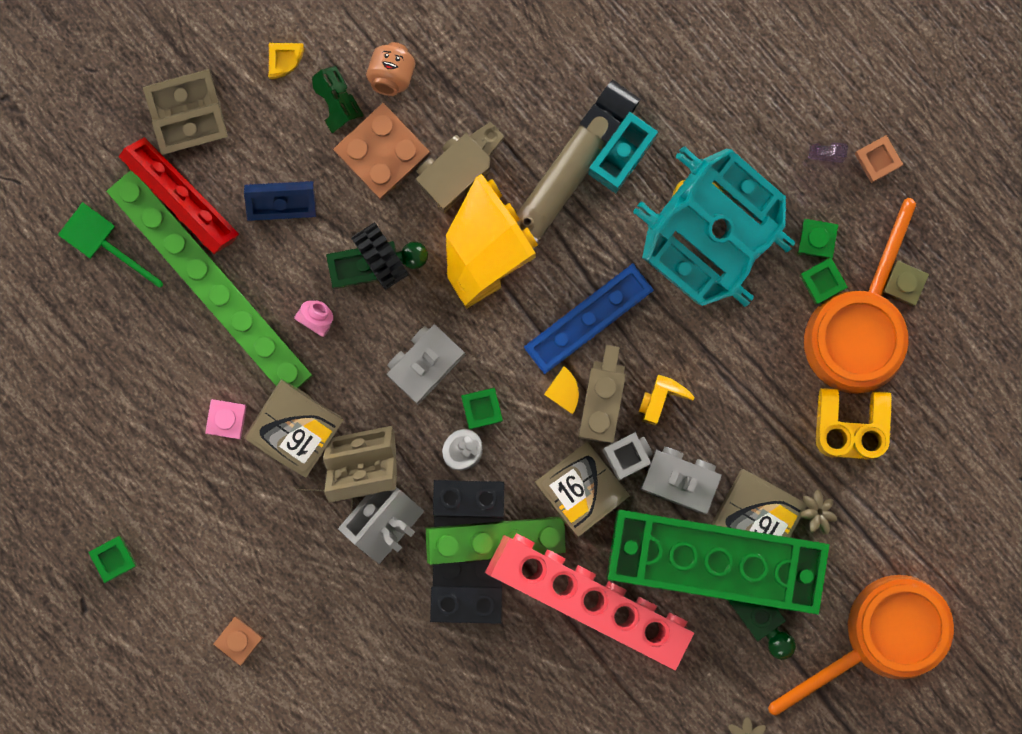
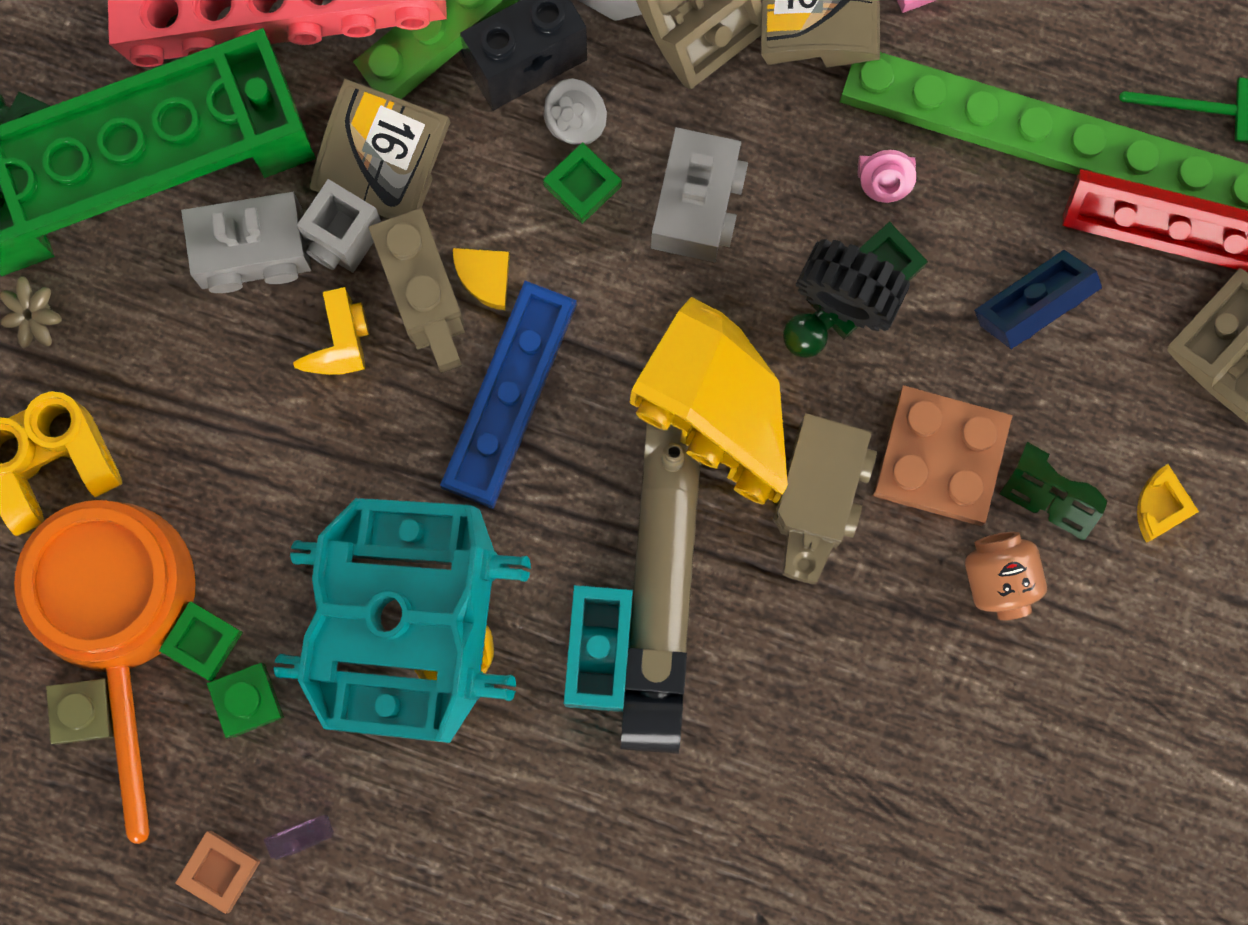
camera: 145 degrees right, 5 degrees down
slope [711,469,807,538] -> none

